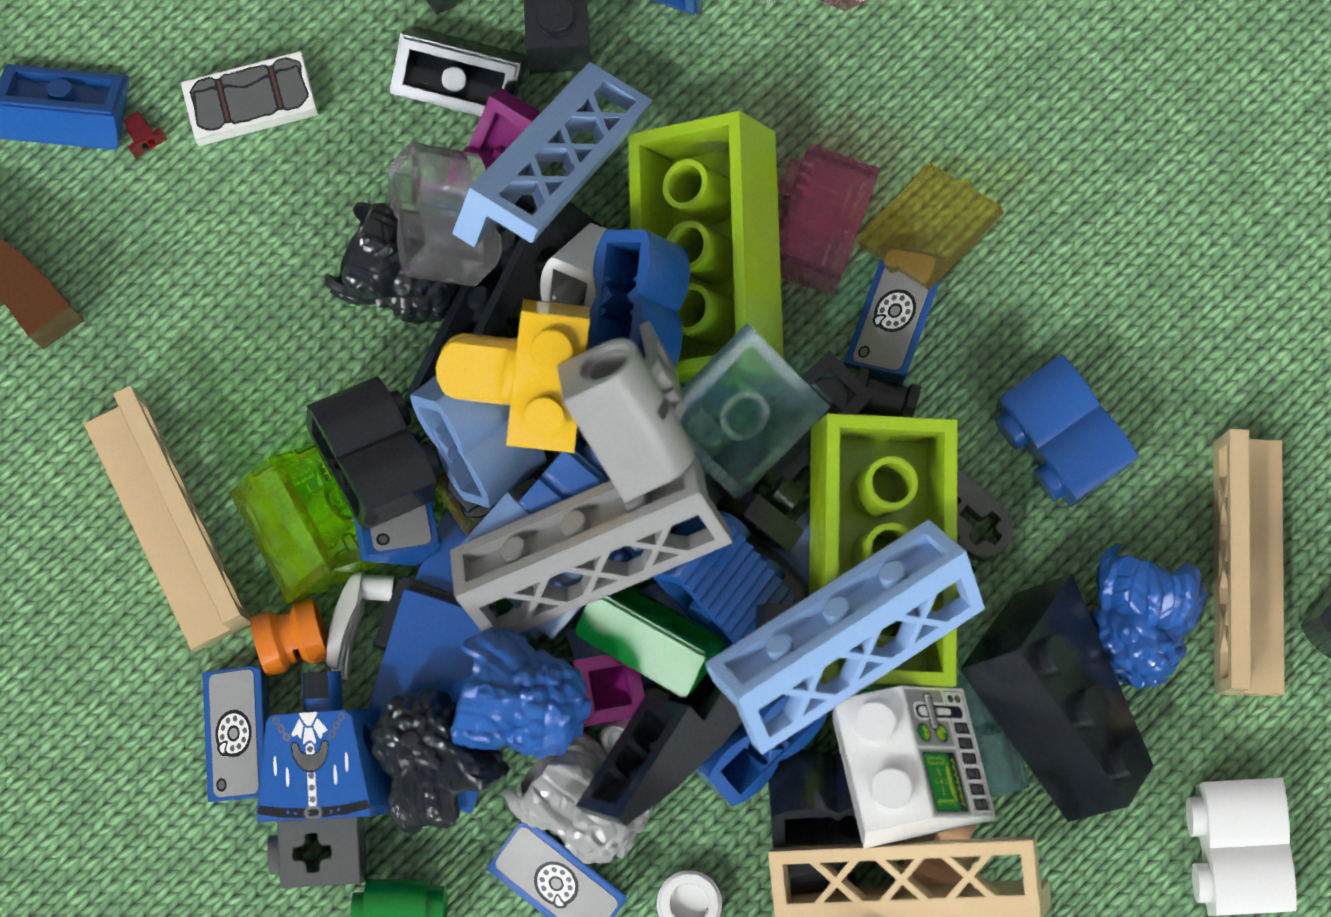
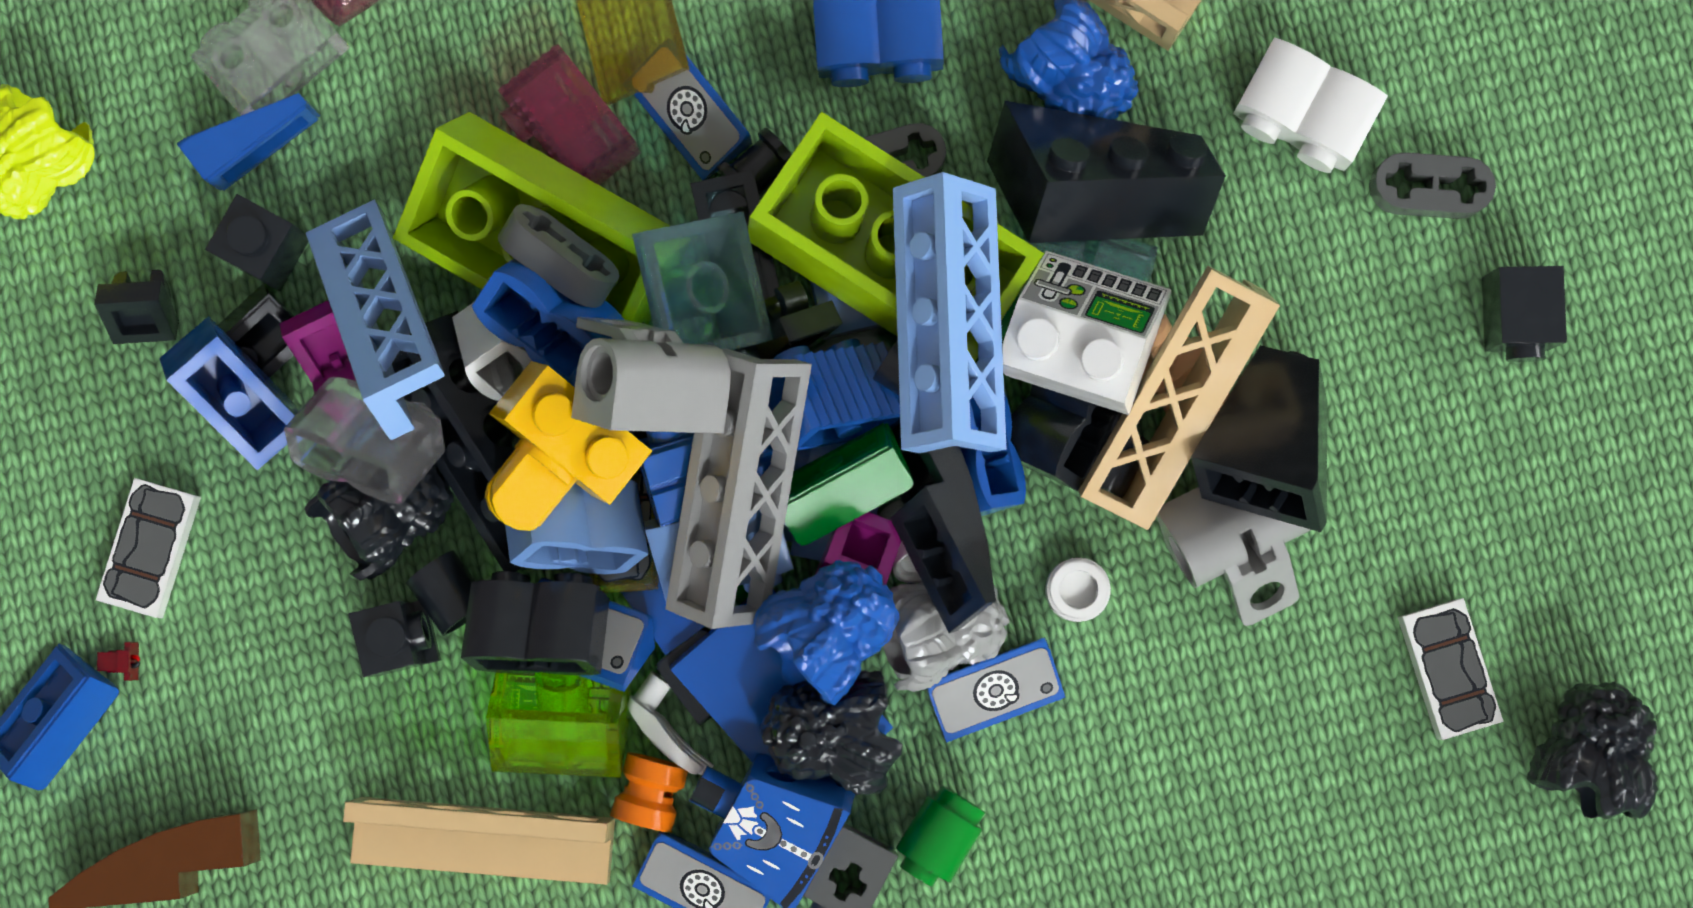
camera: 55 degrees left, 5 degrees up
none -> blue brick [159,316,307,470]
none -> black brick [348,600,441,677]
none -> black beam [406,550,475,636]
none -> dark grey beam [498,204,620,308]

